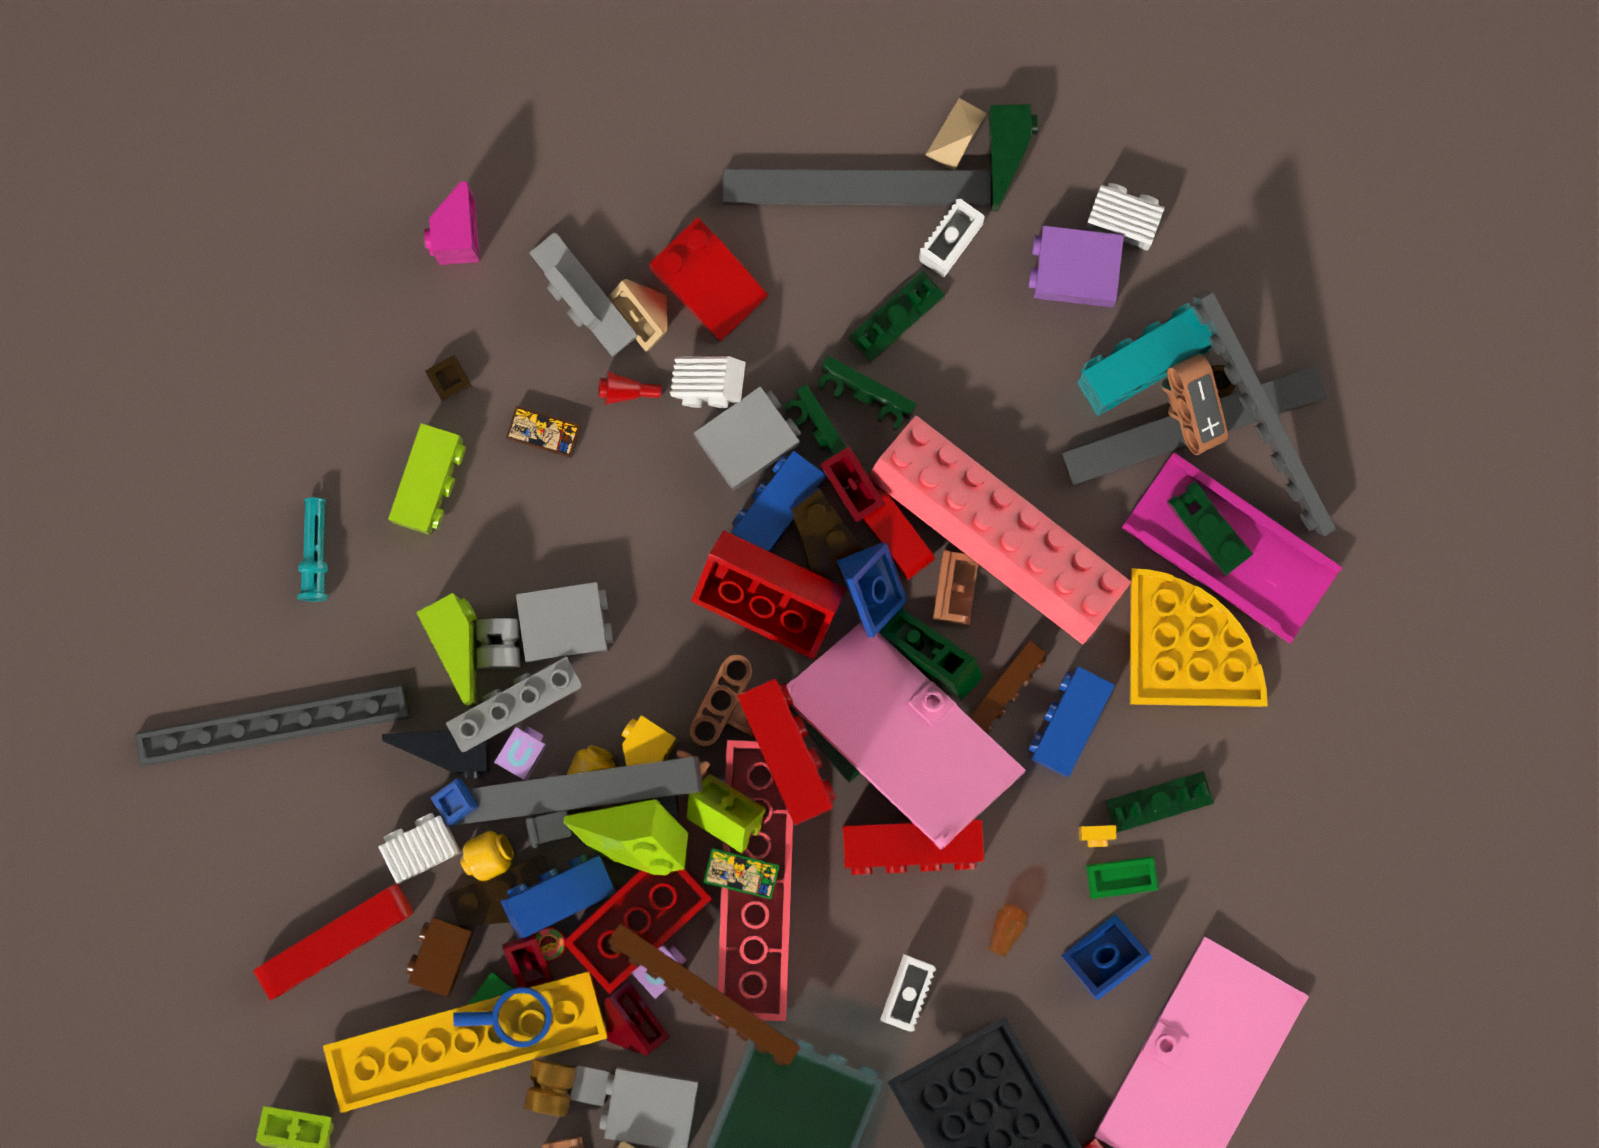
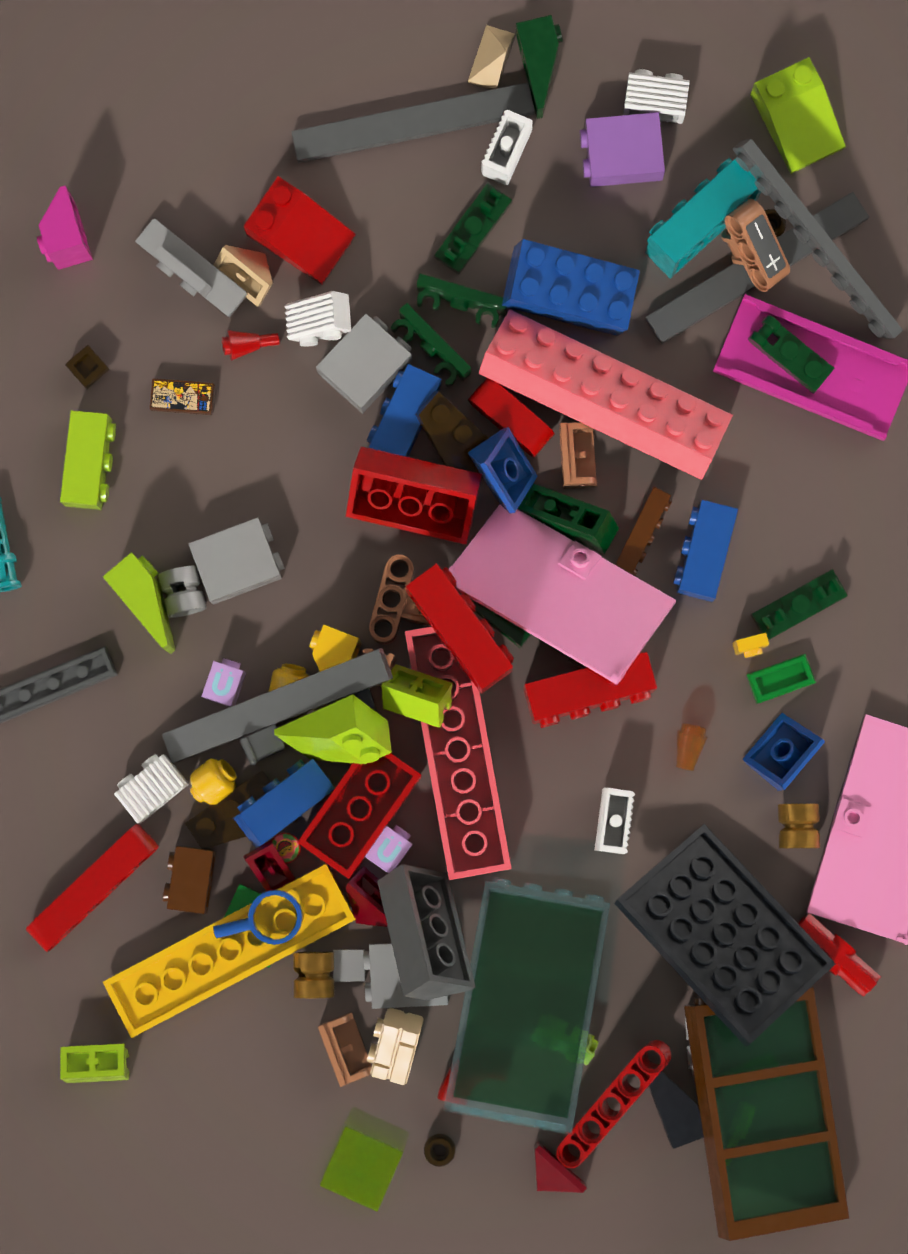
camera: 10 degrees left, 0 degrees up
black slope [382,731,490,779] -> none
blue tile [431,779,478,827] -> none
light grey bracket [446,657,582,752] -> none
reddish brown piece [608,924,801,1067] -> none
tile [704,849,780,899] -> none
dark red slope [820,446,885,522] -> none
yellow plate [1130,568,1268,707] -> none
none -> dark grey slope [377,864,476,1000]
none -> blue brick [502,239,640,336]
none -> lime slope [750,57,846,174]
none -> pearl gold wheel [778,804,820,848]

